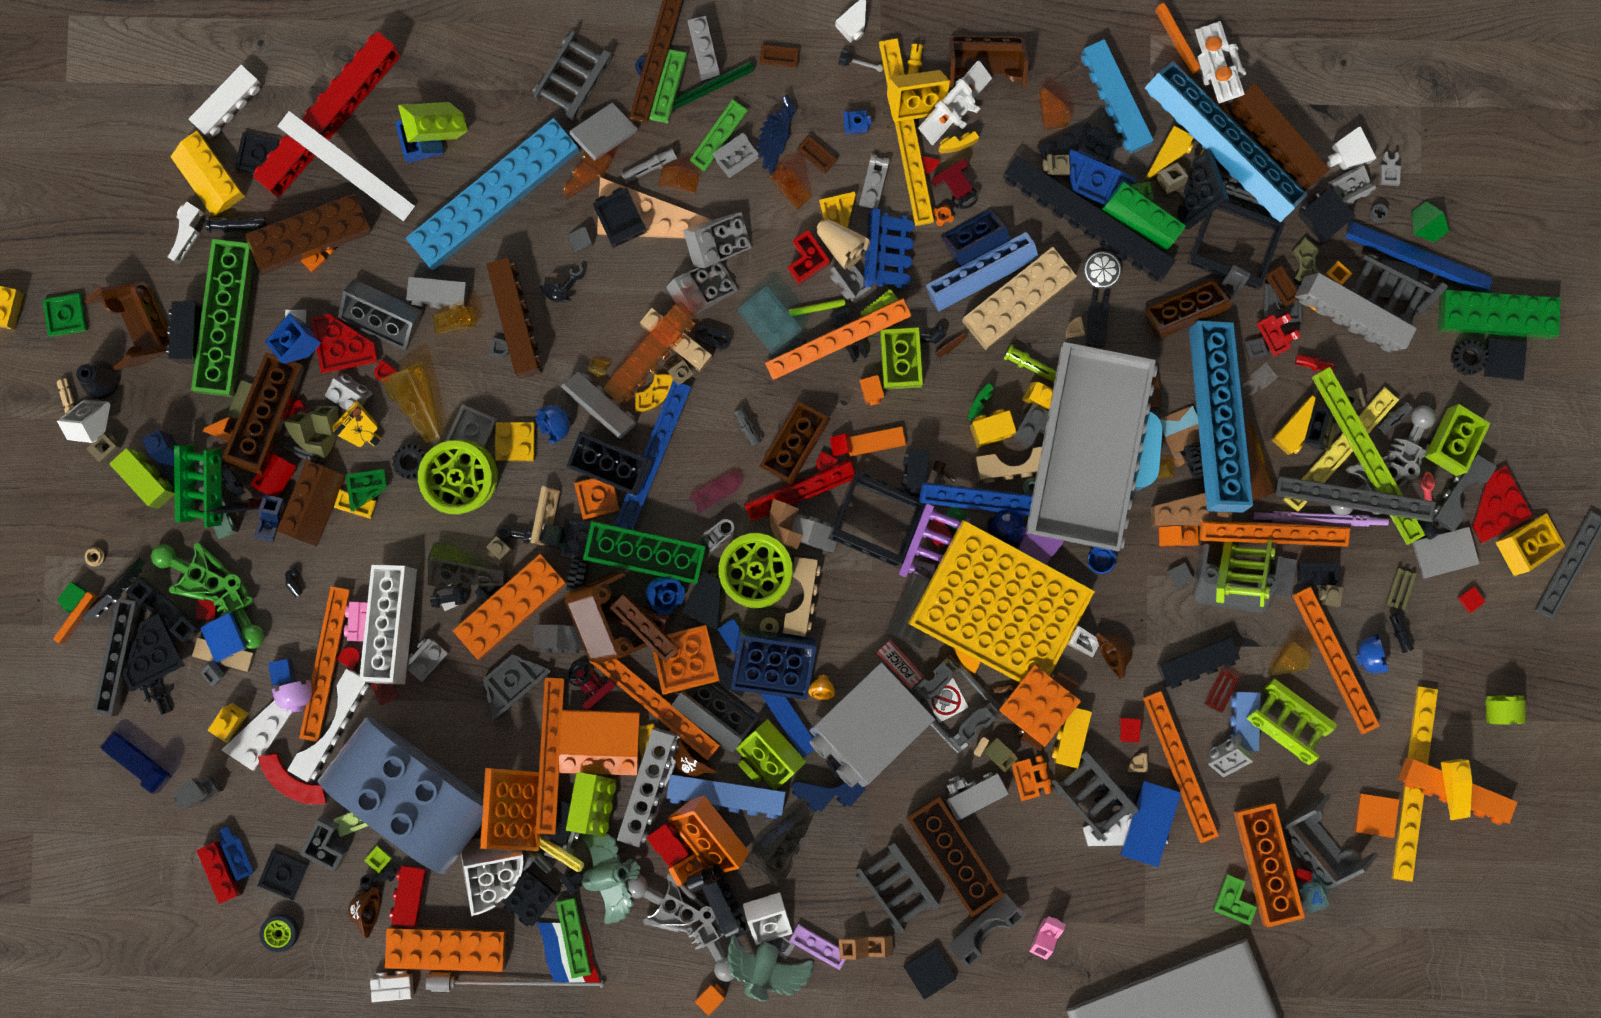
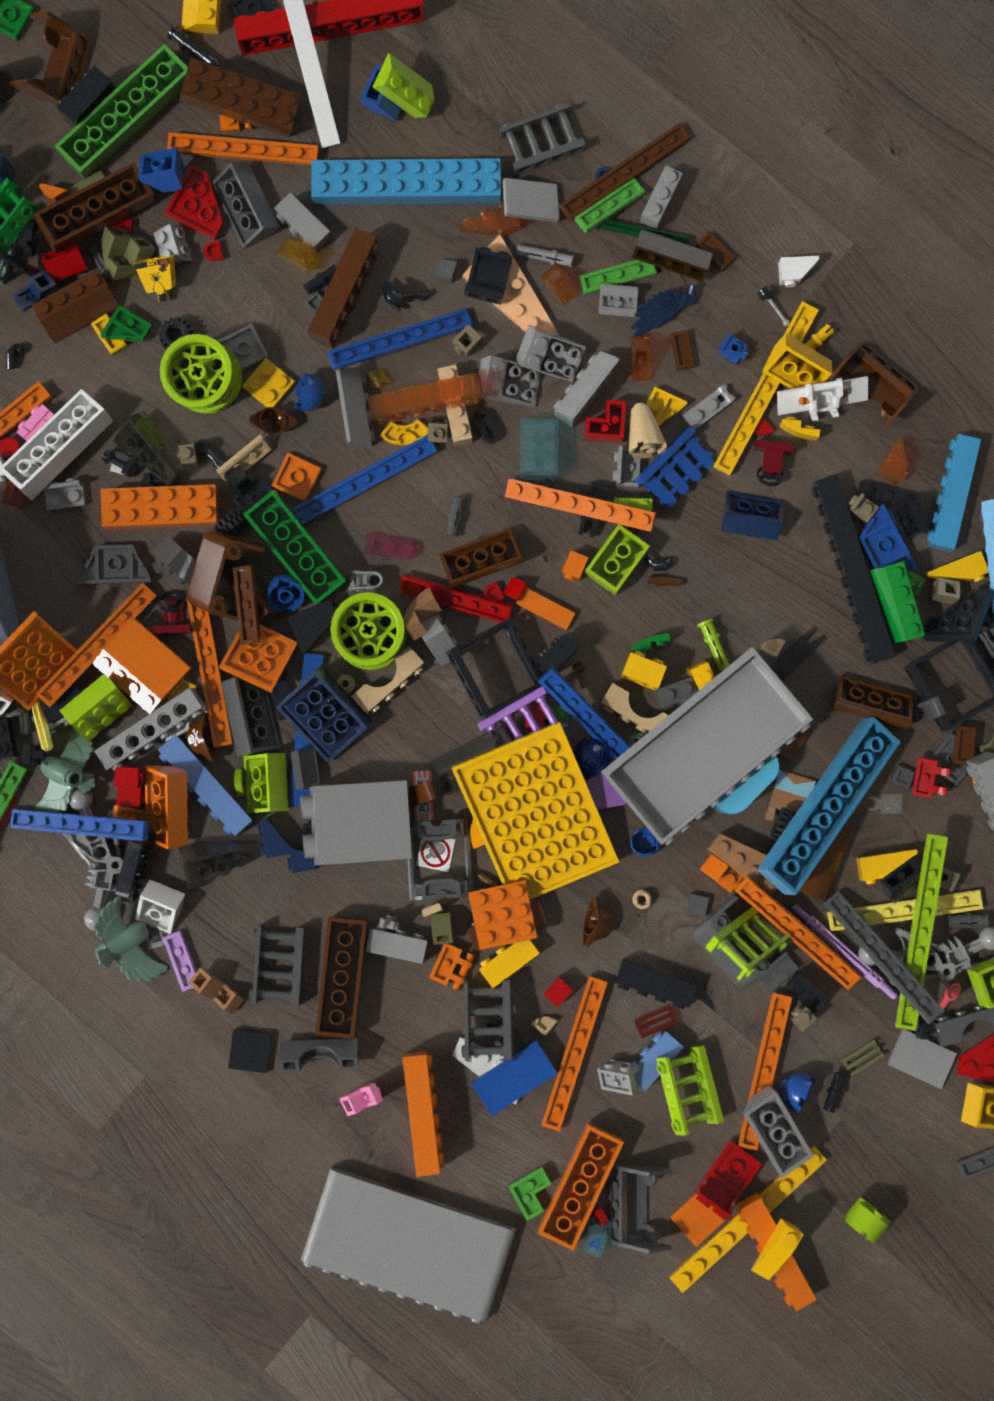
camera: 45 degrees right, 0 degrees up
white slope [168,202,204,264] -> none
clear yellow wedge [381,361,443,443] -> none
black brick [566,431,651,496] -> none
orange brick [695,983,726,1016] -> none
lime bar [788,298,846,317] -> none
light orange brick [808,675,835,700] -> none
medium blue brick [925,232,1039,312] -> none
orange plate [932,205,954,226] -> none
tan brick [962,247,1077,350] -> none
white slope [1067,626,1099,658] -> none
dish [1083,251,1122,290] -> none
clear yellow slope [1157,459,1174,478] -> none
clear yellow slope [1267,642,1312,675] -> none
red pin [1295,353,1336,372] -> none
red tile [1458,586,1486,613] -> none
none -> blue tile [10,809,149,841]
none -> orange plate [167,132,319,166]
none -> reddish brown hat [249,407,297,435]
none -> dark grey panel [291,749,321,791]
none -> black pin [303,264,337,295]
none -> blue tile [327,308,473,371]
none -> orange brick [403,1050,444,1177]
none -> reddish brown slope [408,780,439,807]
none -> dark tan brick [453,324,482,357]
none -> light grey slope [554,351,620,428]
none -> dark brown brick [632,229,713,282]
none -> tan plate [632,890,652,909]
none -> red bracket [694,1140,762,1220]
none -> light grey slope [743,1086,813,1178]

